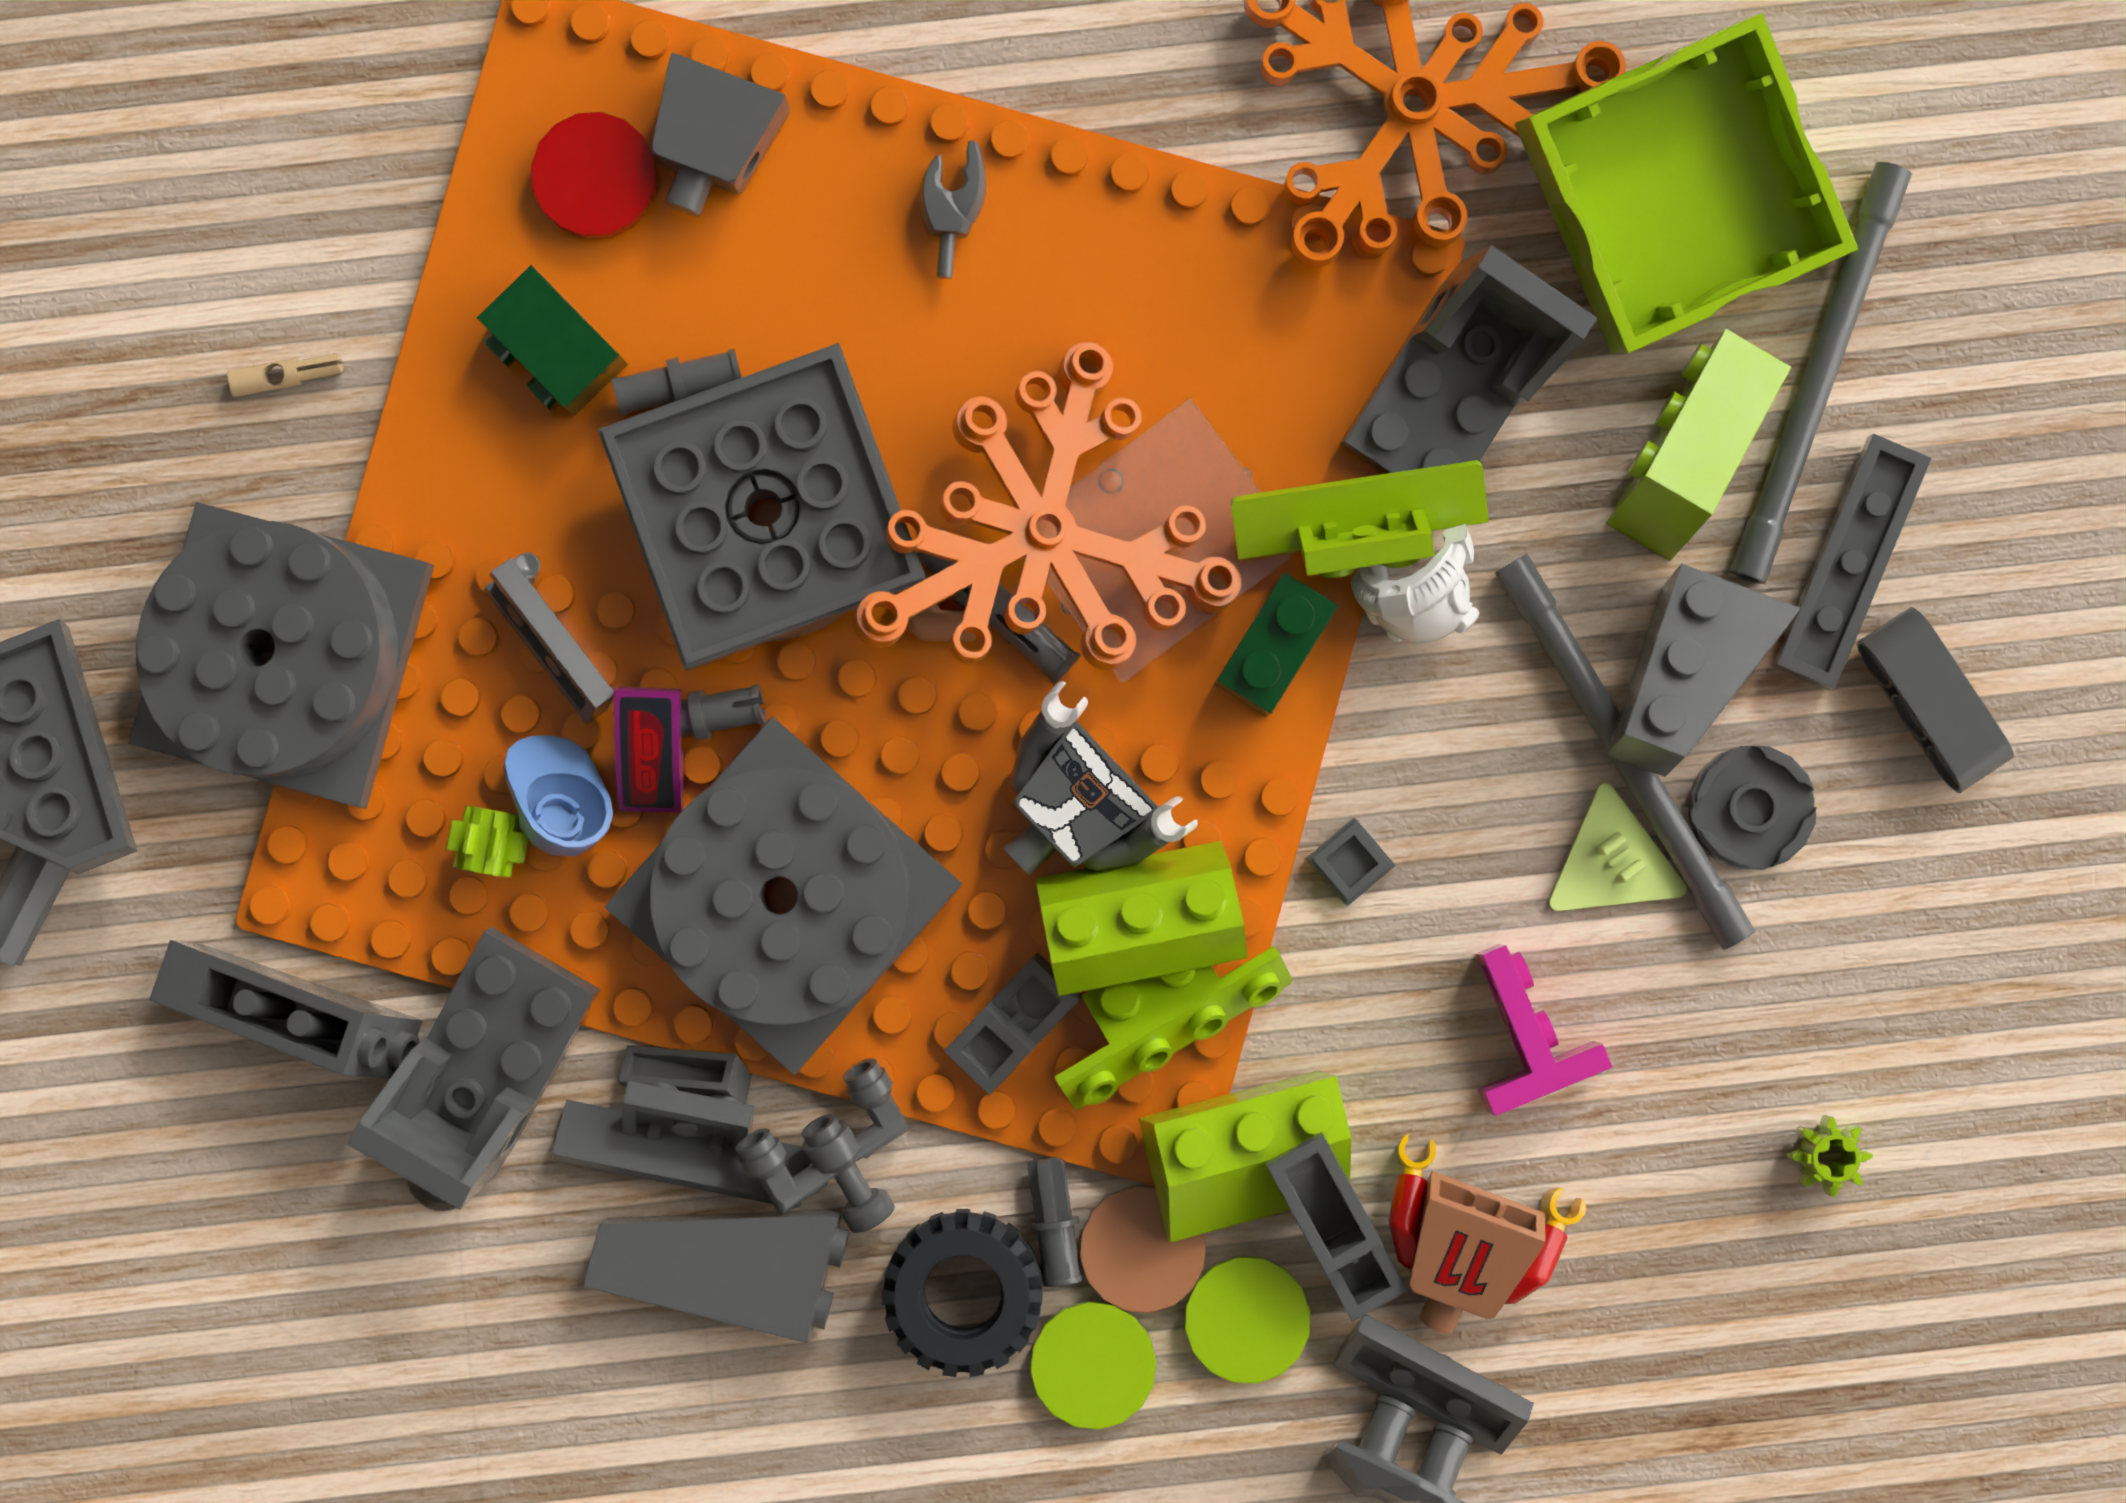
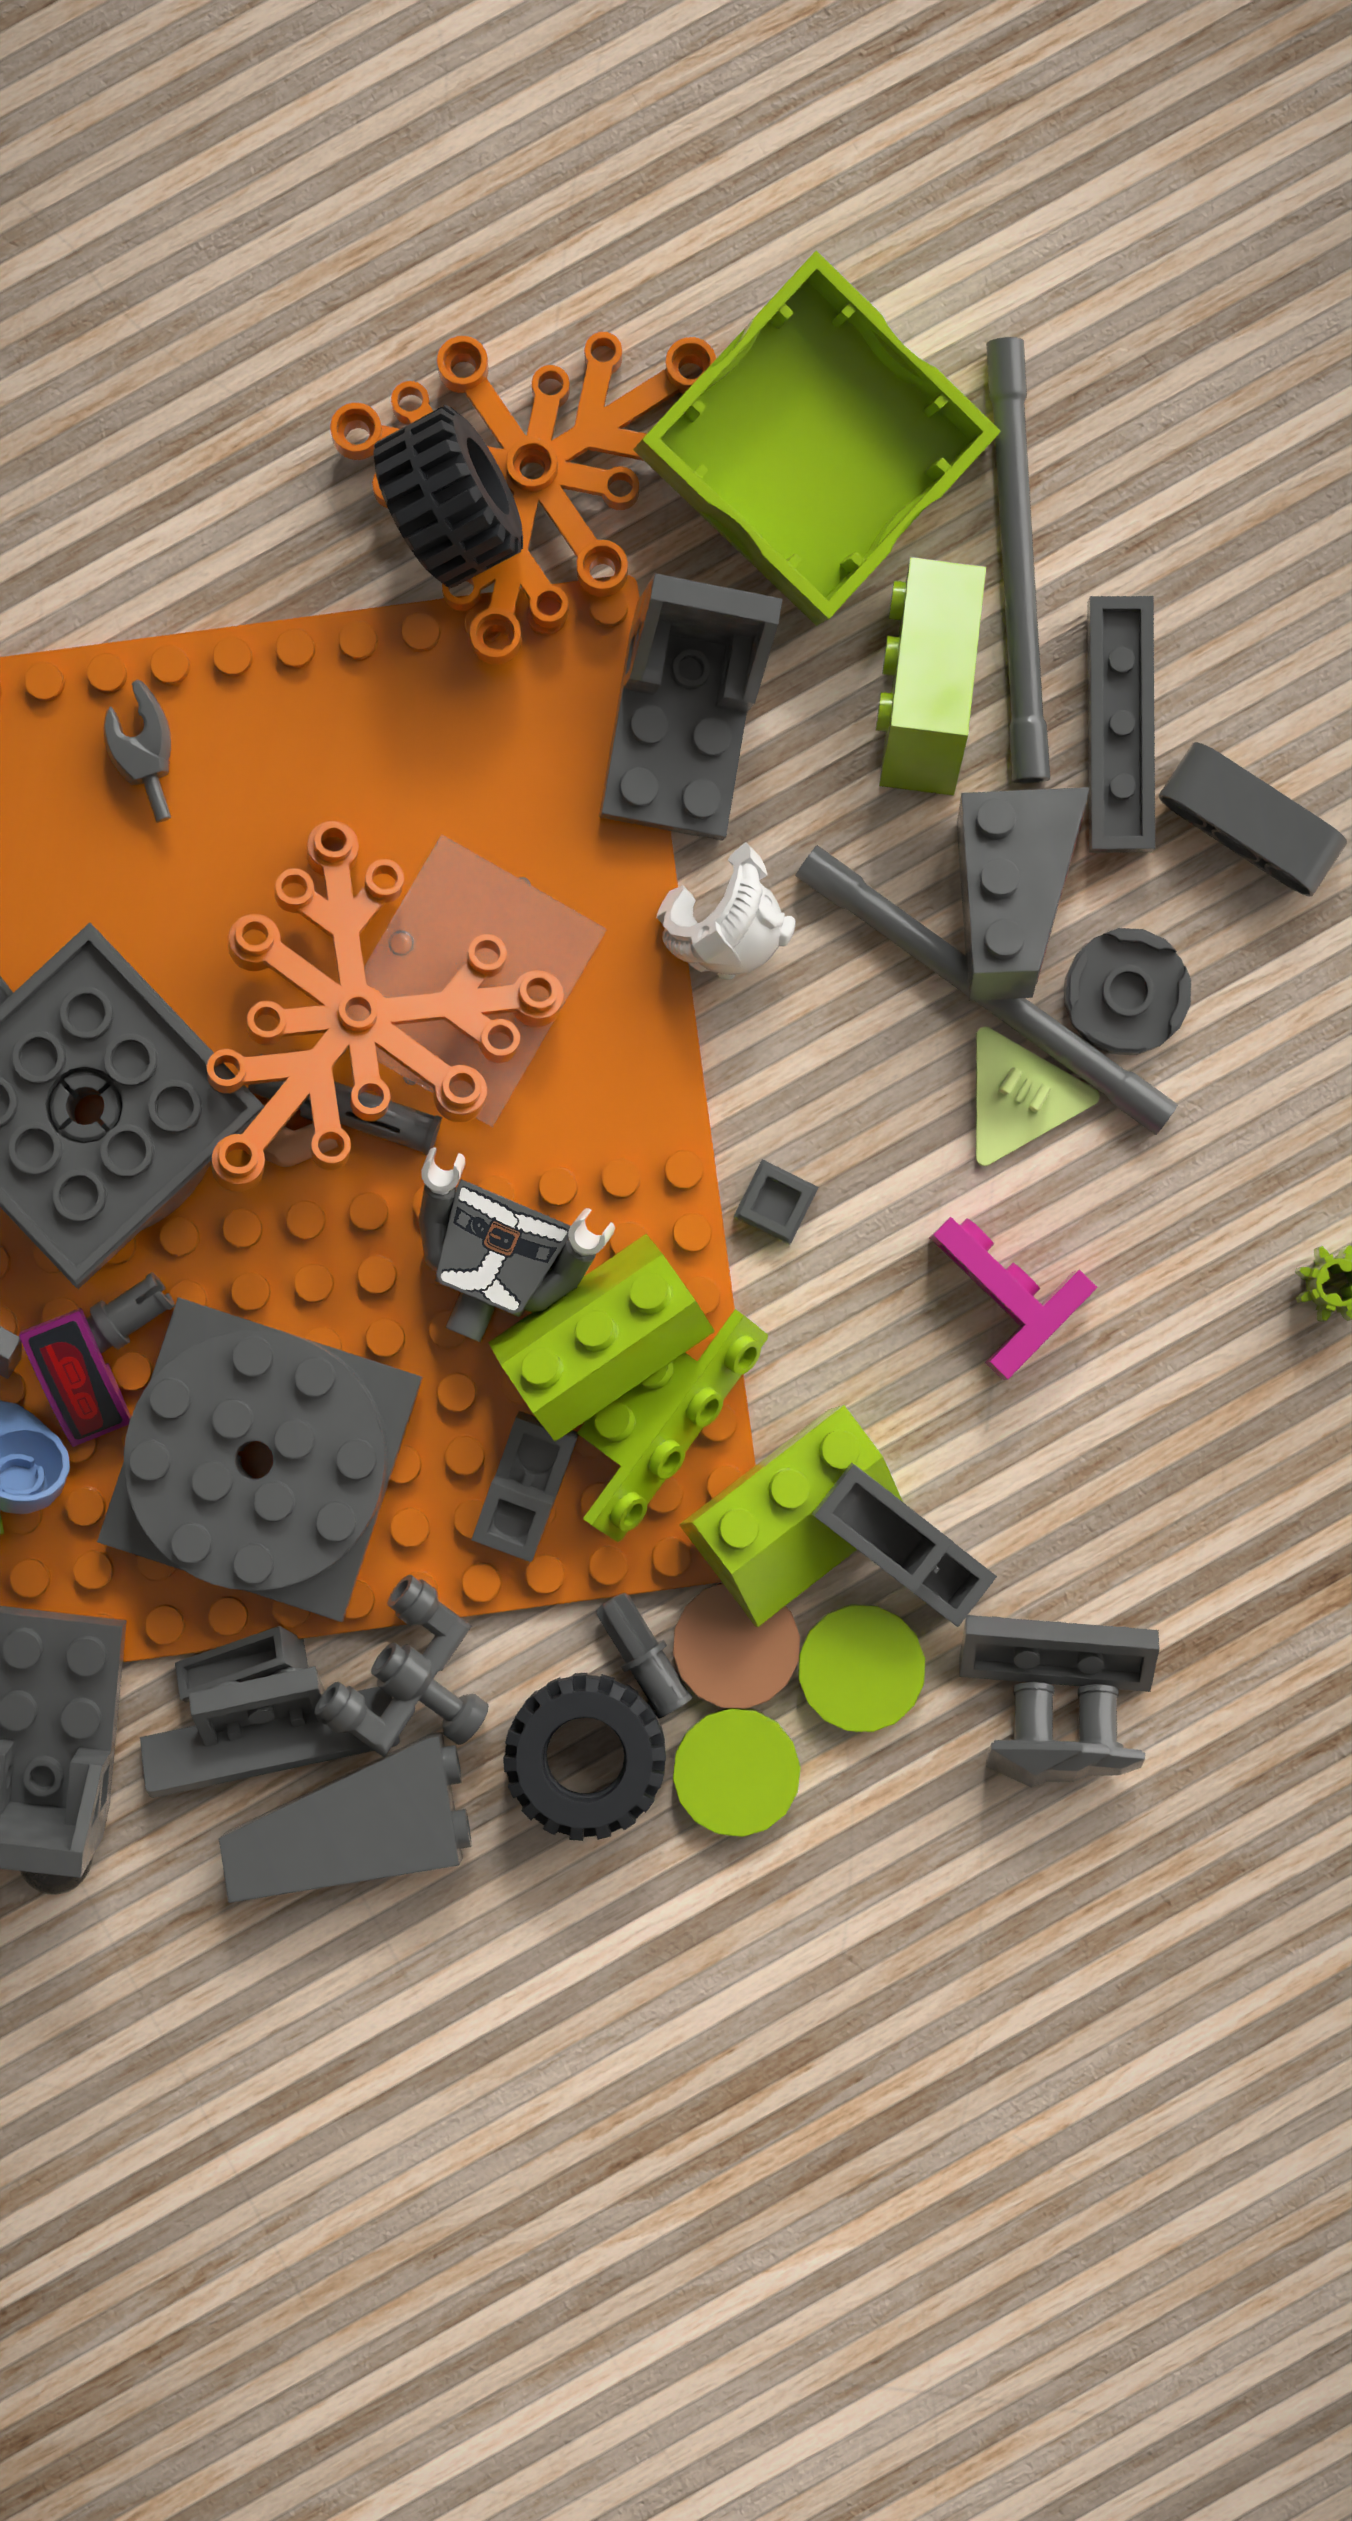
camera: 25 degrees left, 0 degrees up
dark green brick [1214,572,1339,717] -> none
lime bracket [1230,460,1489,578] -> none
nougat torso [1388,1134,1586,1333] -> none
none -> black tyre [374,405,523,588]

